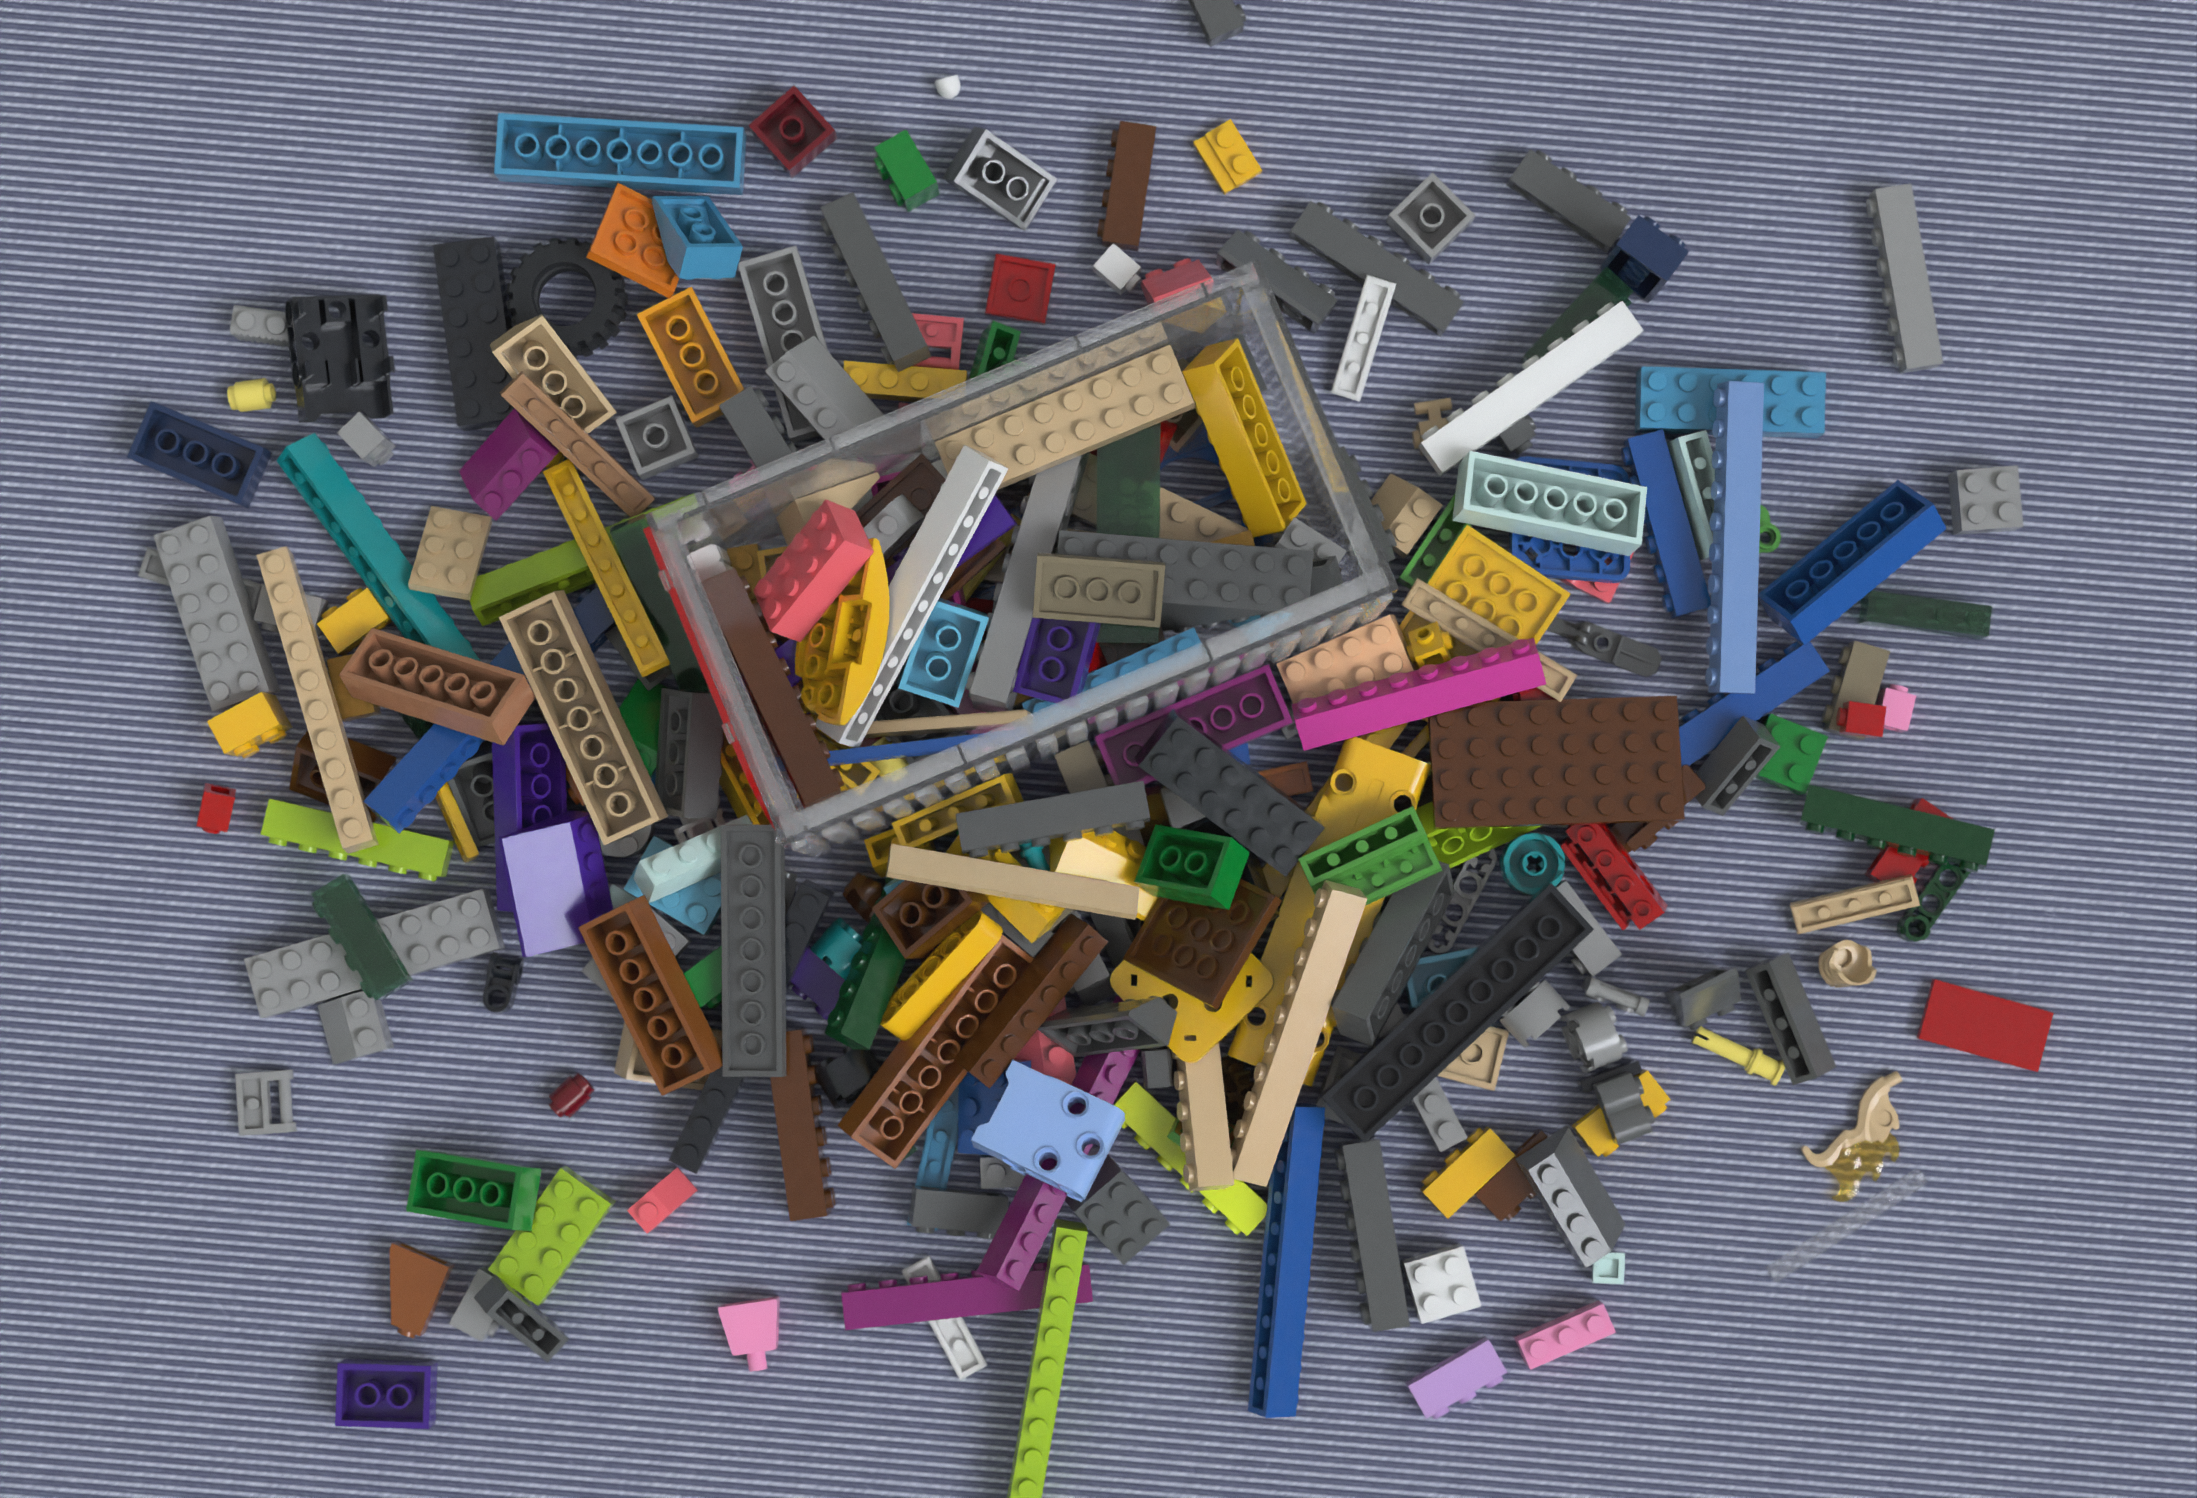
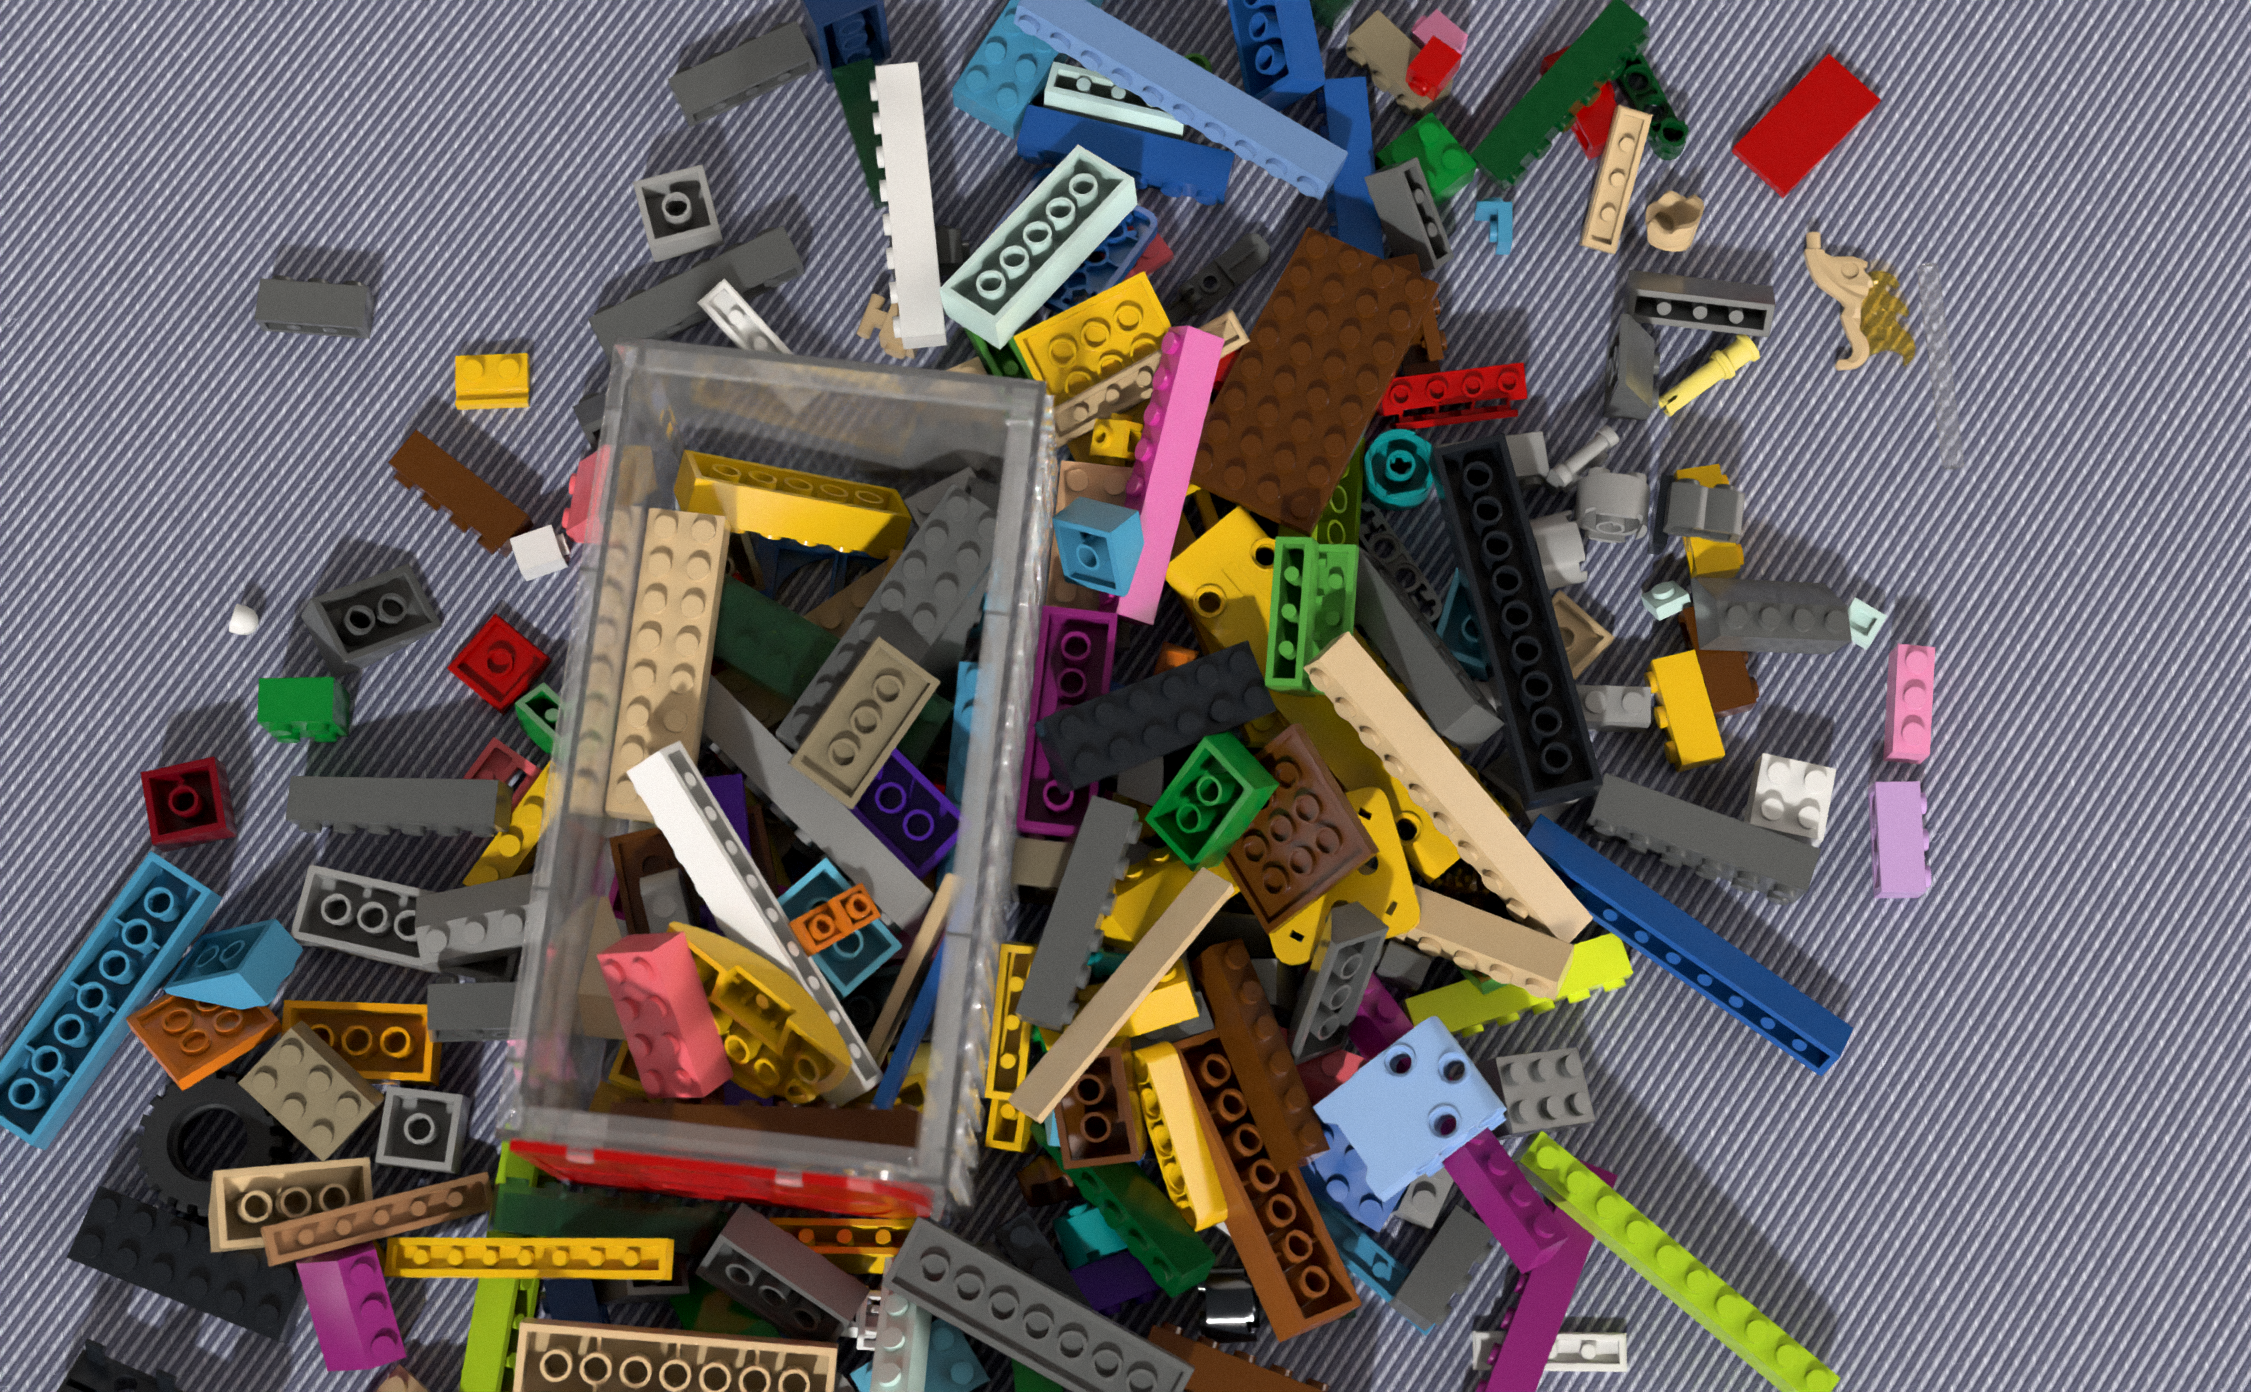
camera: 60 degrees left, 10 degrees down
none -> dark tan brick [239,1020,385,1162]
none -> orange slope [789,882,881,958]
none -> dark azure slope [1052,496,1144,597]
none -> dark azure bracket [1474,197,1513,255]
none -> light aqua plate [1641,580,1692,621]

